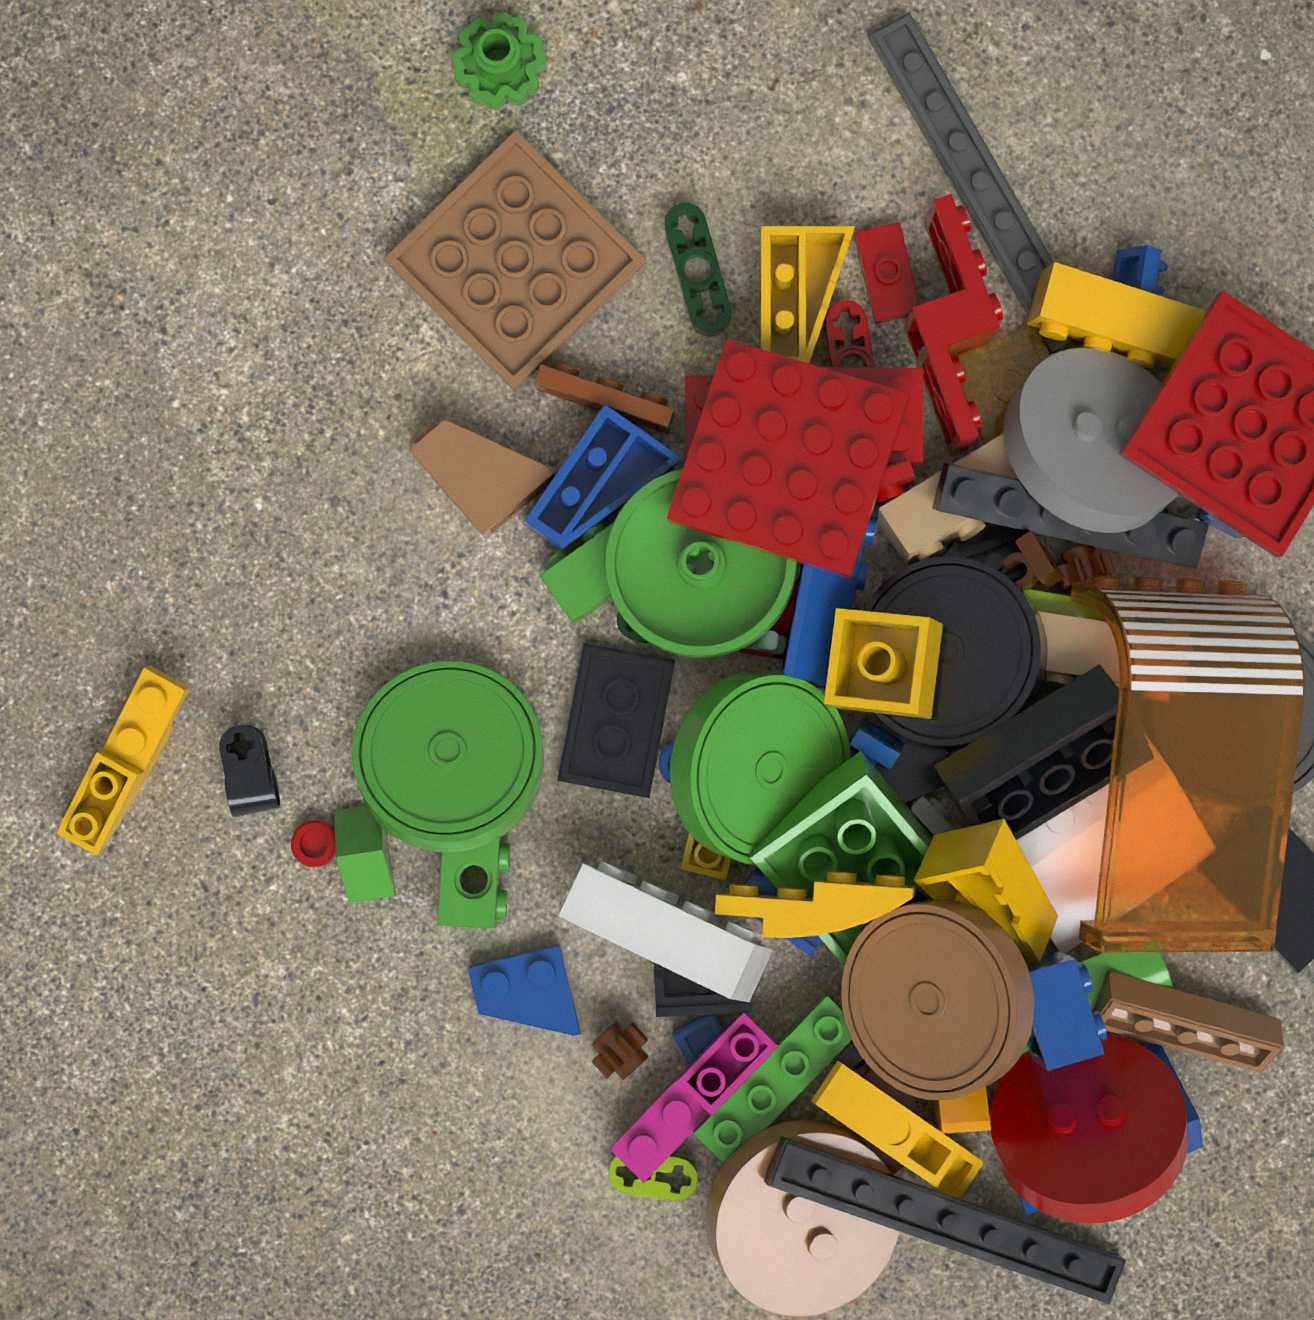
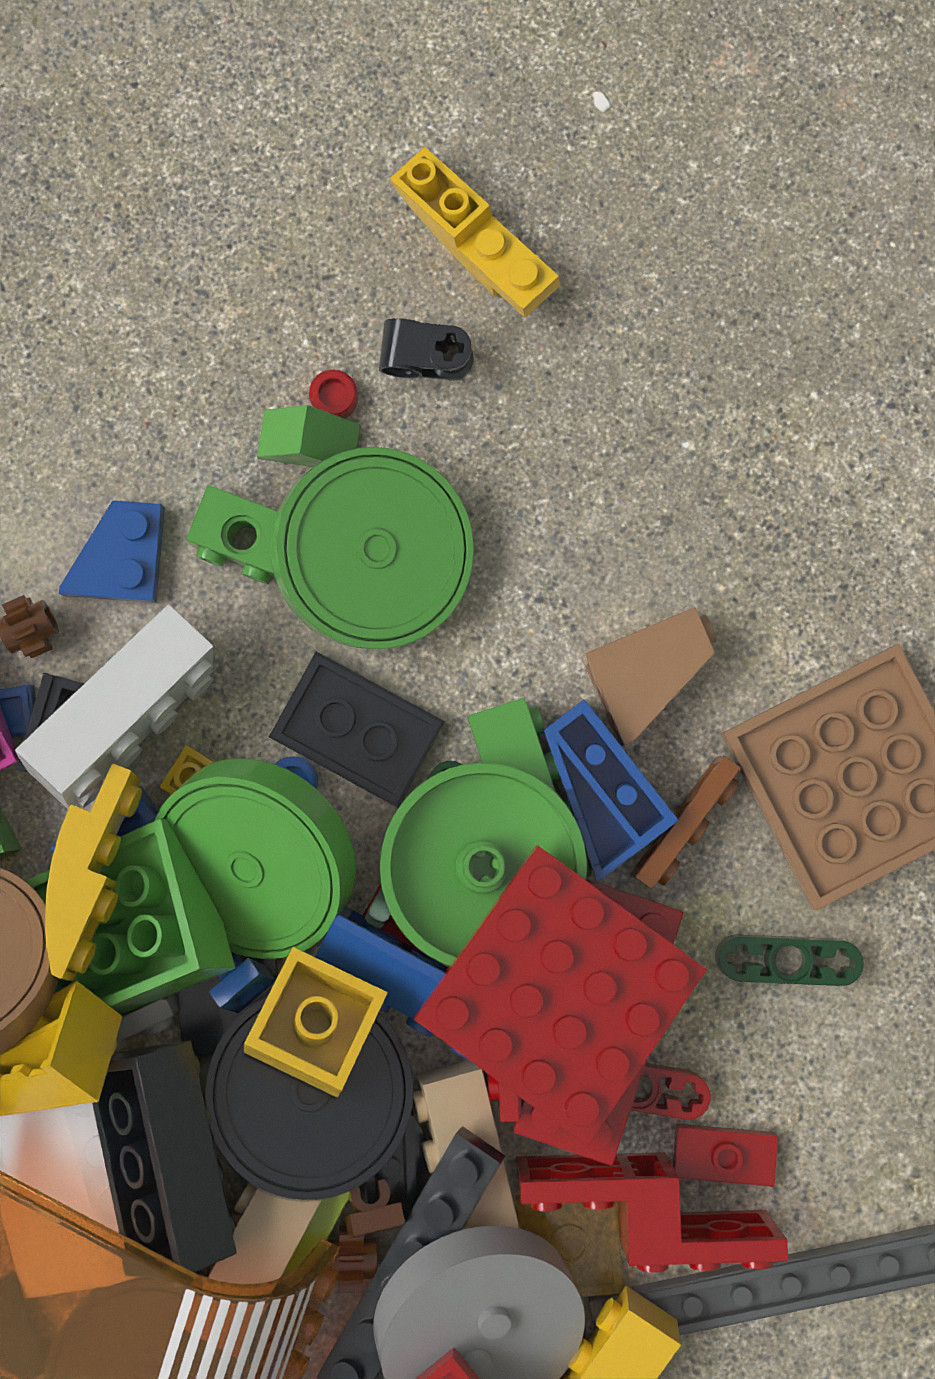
camera: 100 degrees right, 0 degrees up
yellow wedge [759,226,855,364] -> none

